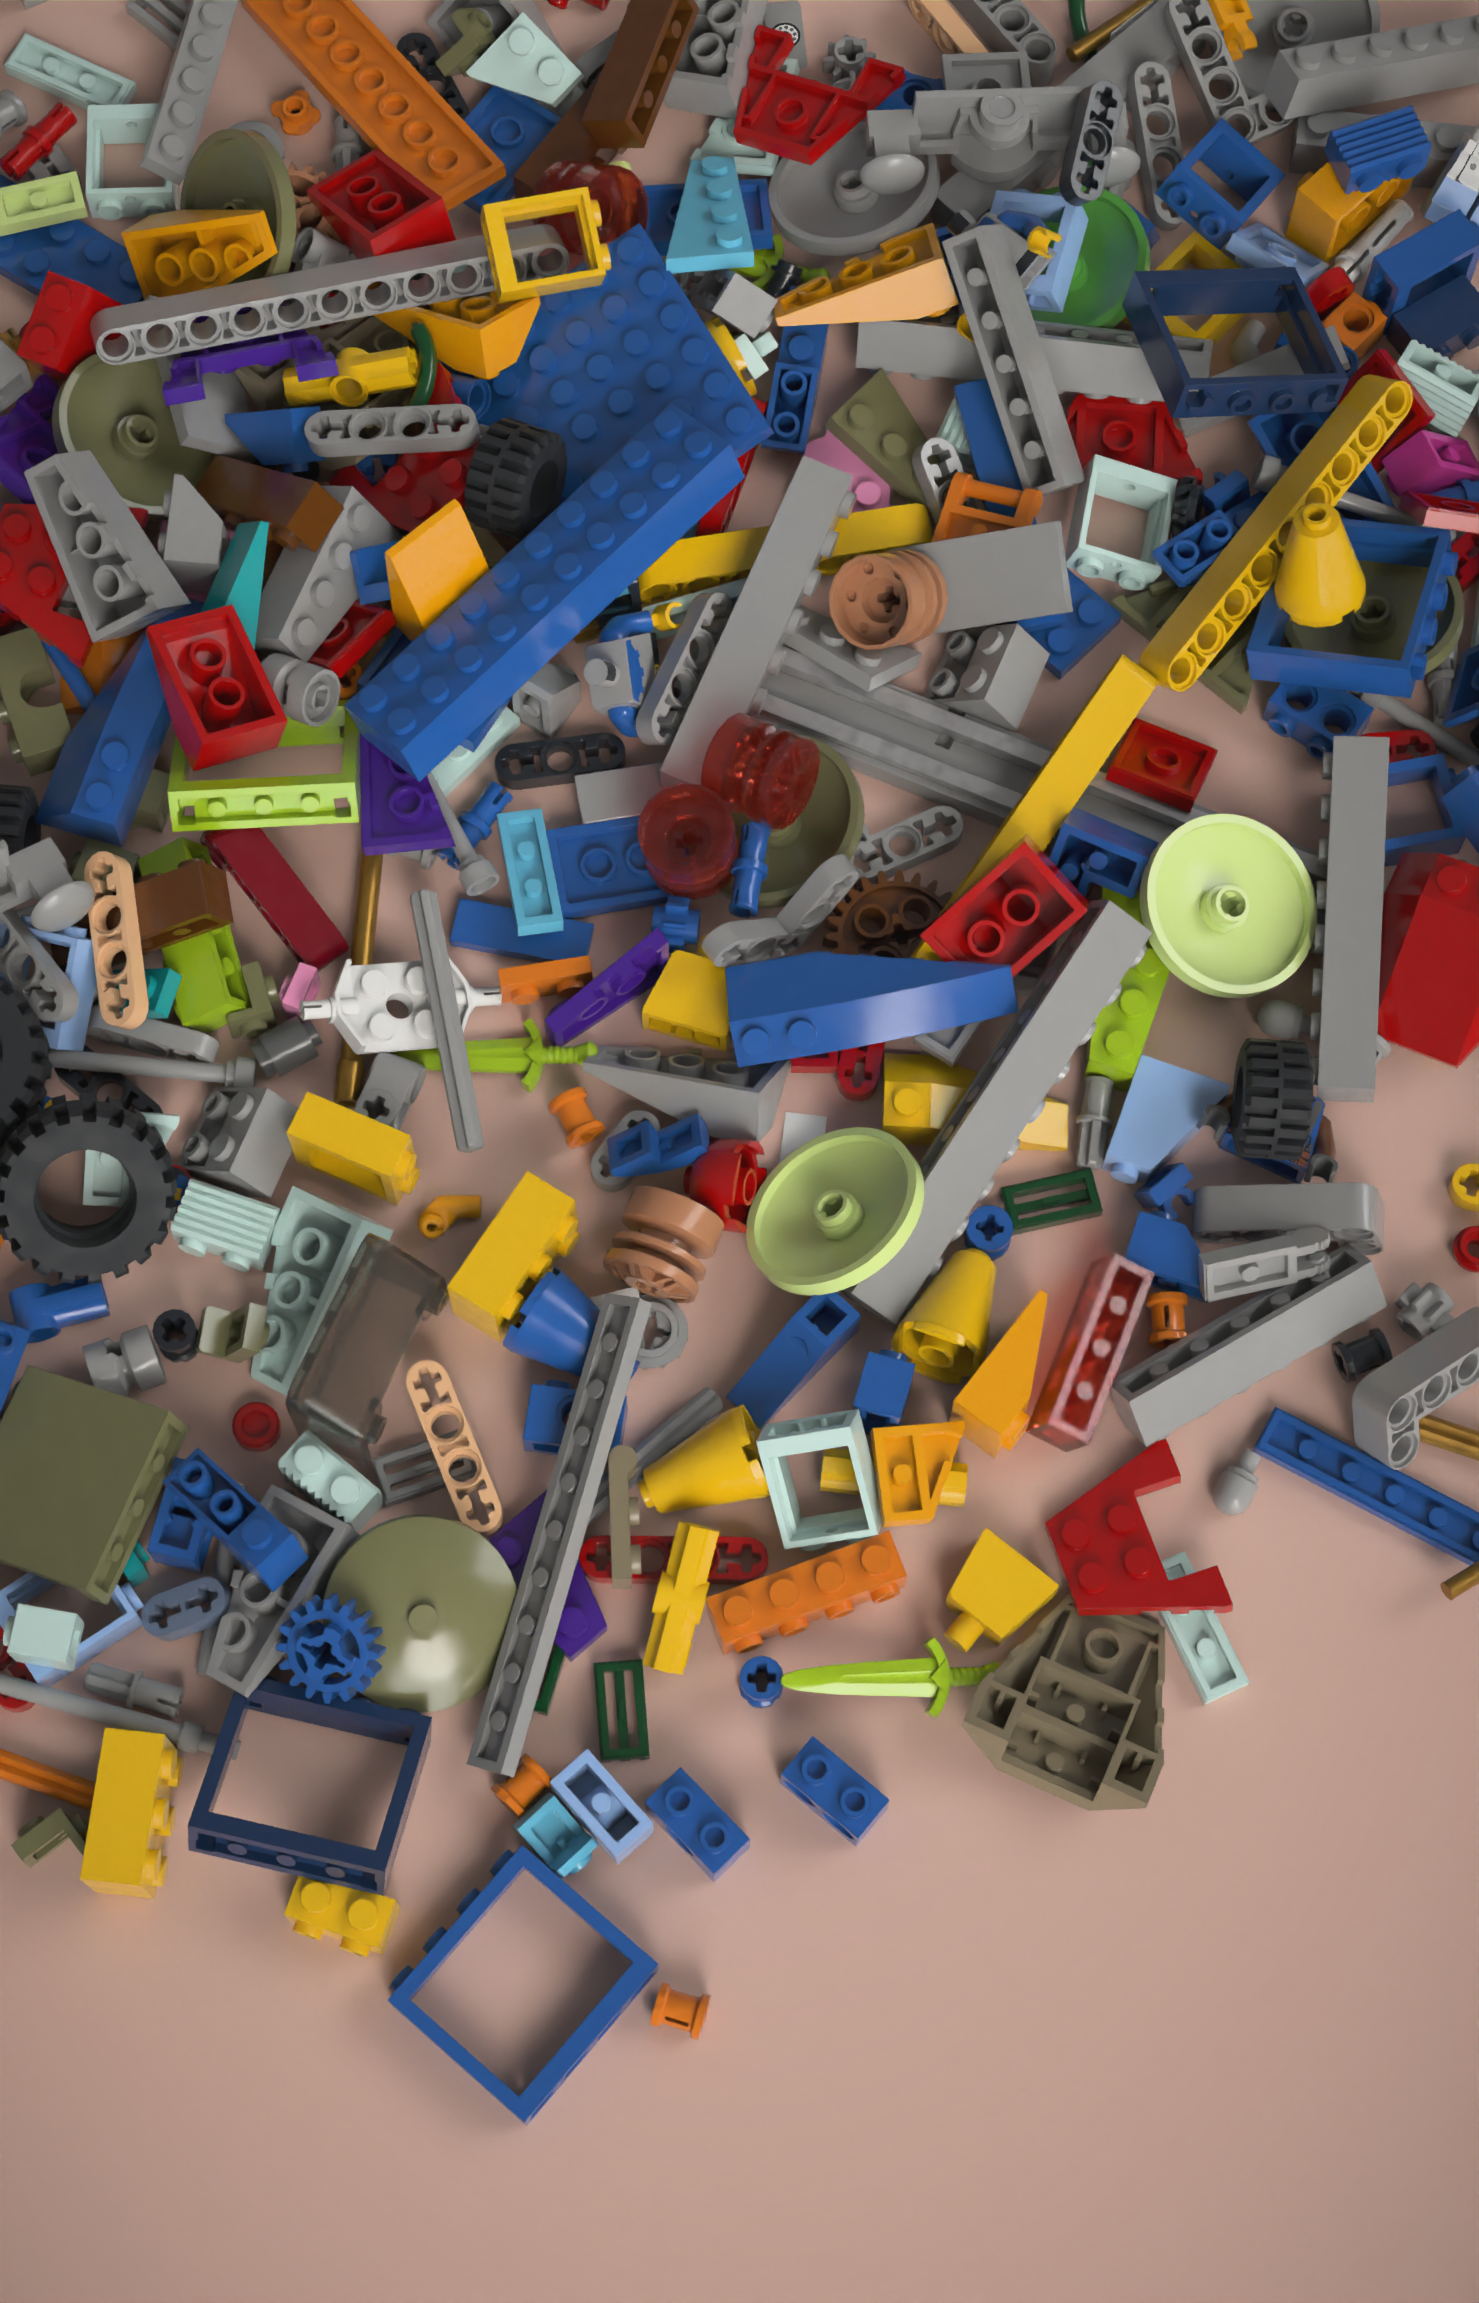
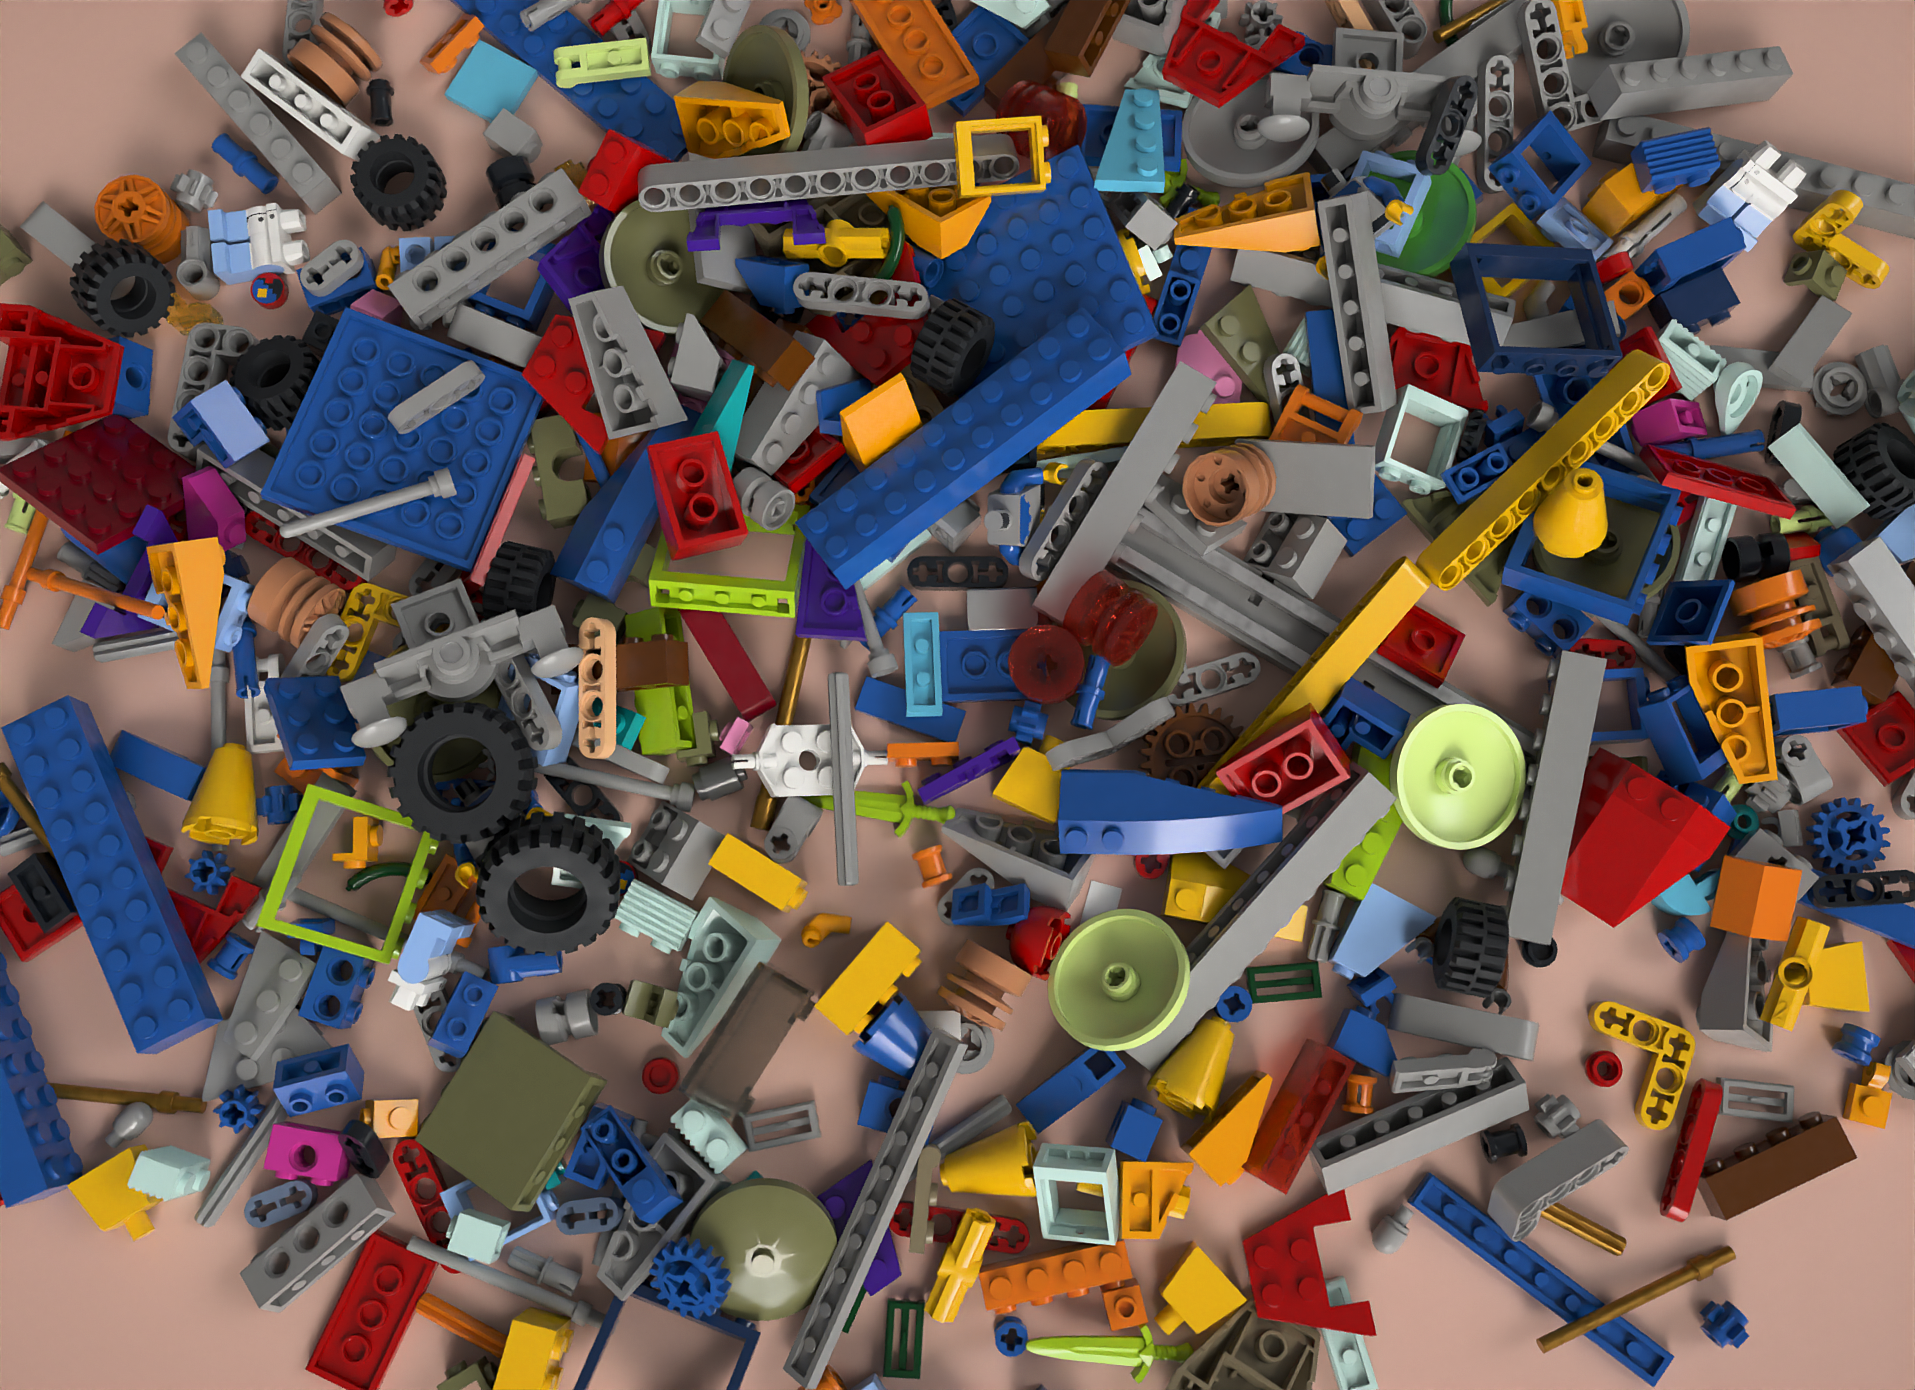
camera: 10 degrees right, 10 degrees up
light nougat beam [405,1360,503,1537] -> none
none -> orange brick [1100,1278,1148,1331]
none -> black plate [1520,937,1558,968]

